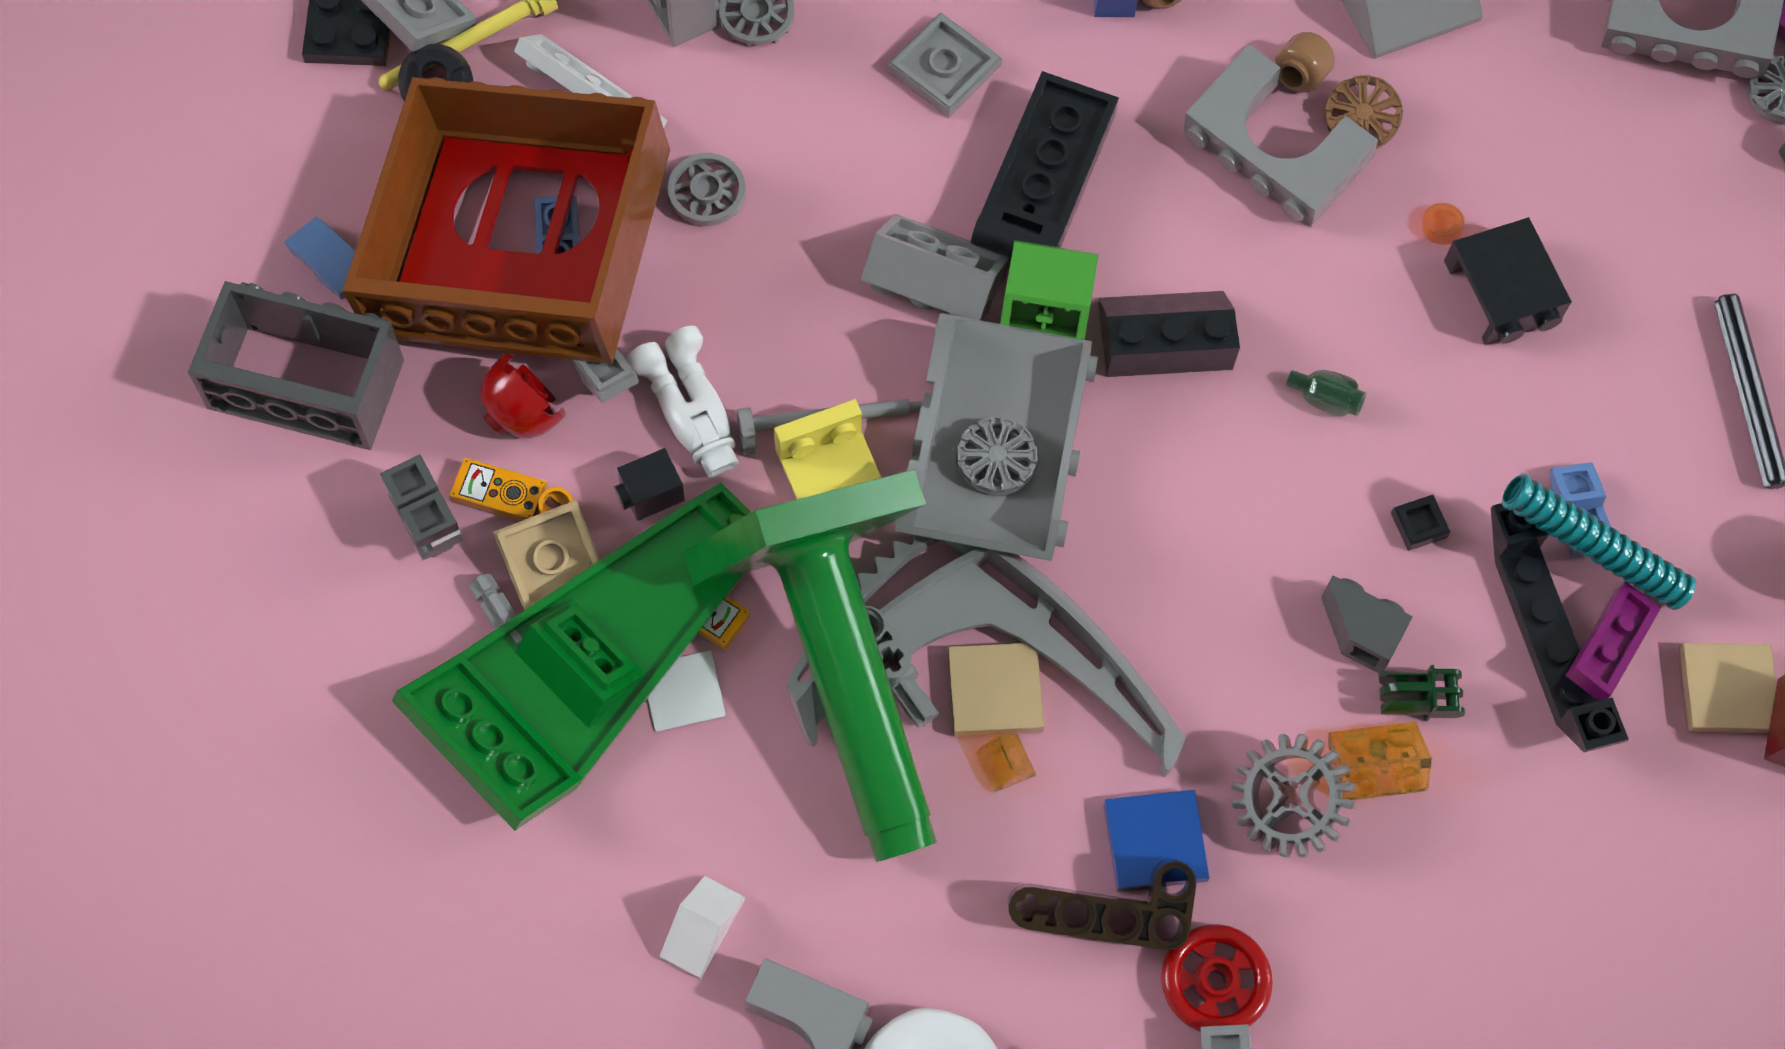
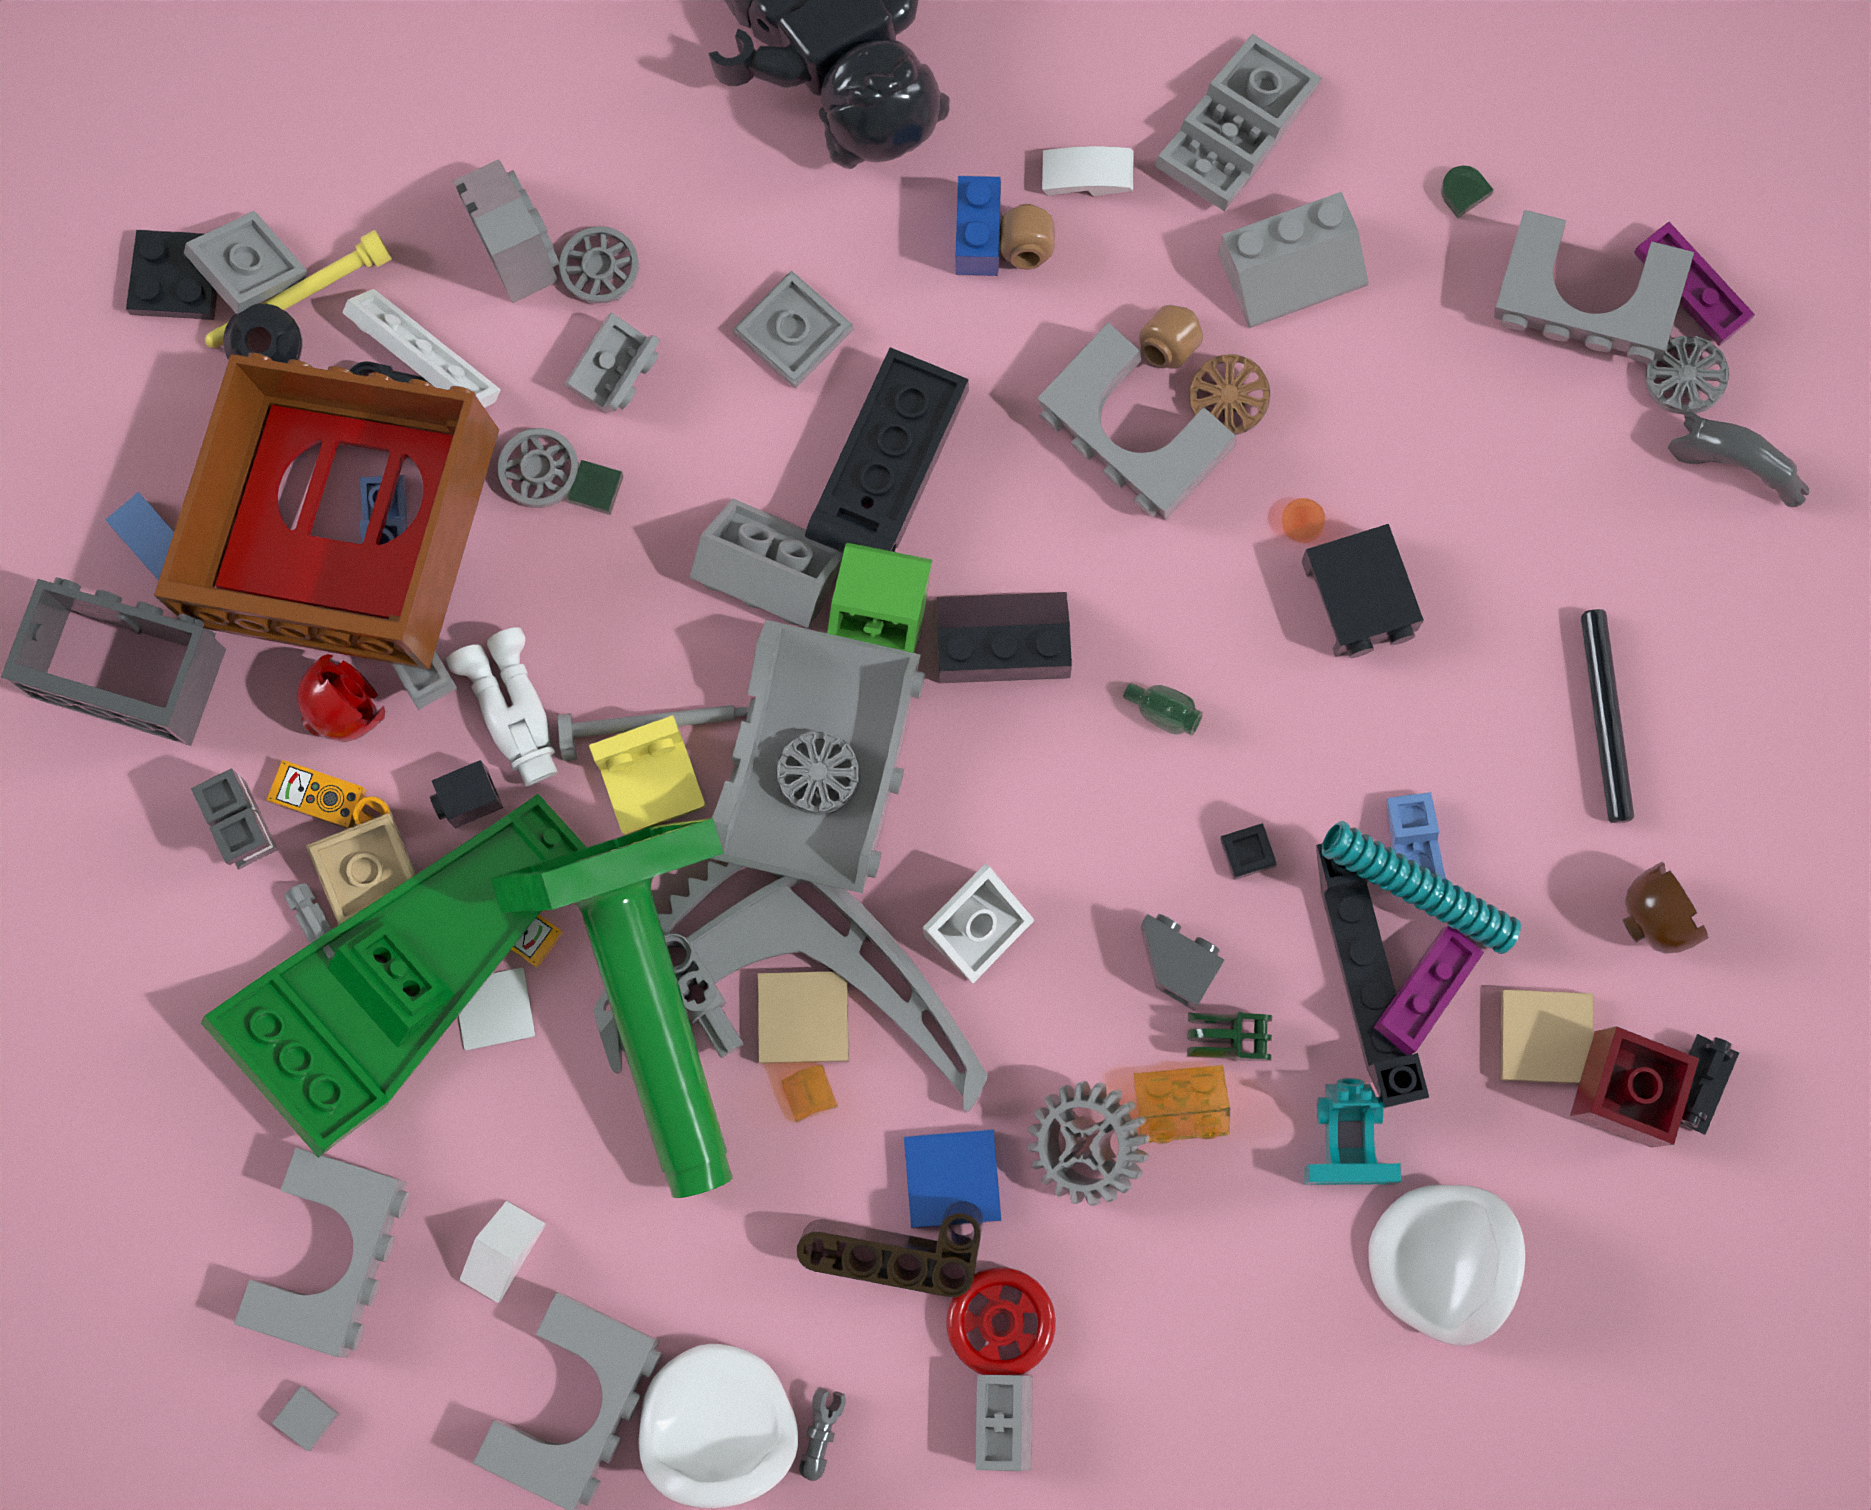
camera: 10 degrees right, 10 degrees up
none -> light grey arch [234,1147,409,1357]
none -> light grey bracket [563,313,660,414]
none -> clear green tile [568,460,624,515]
none -> white slope [923,864,1035,983]
none -> teal tile [1304,1078,1401,1185]
none -> white piece [1369,1185,1525,1346]

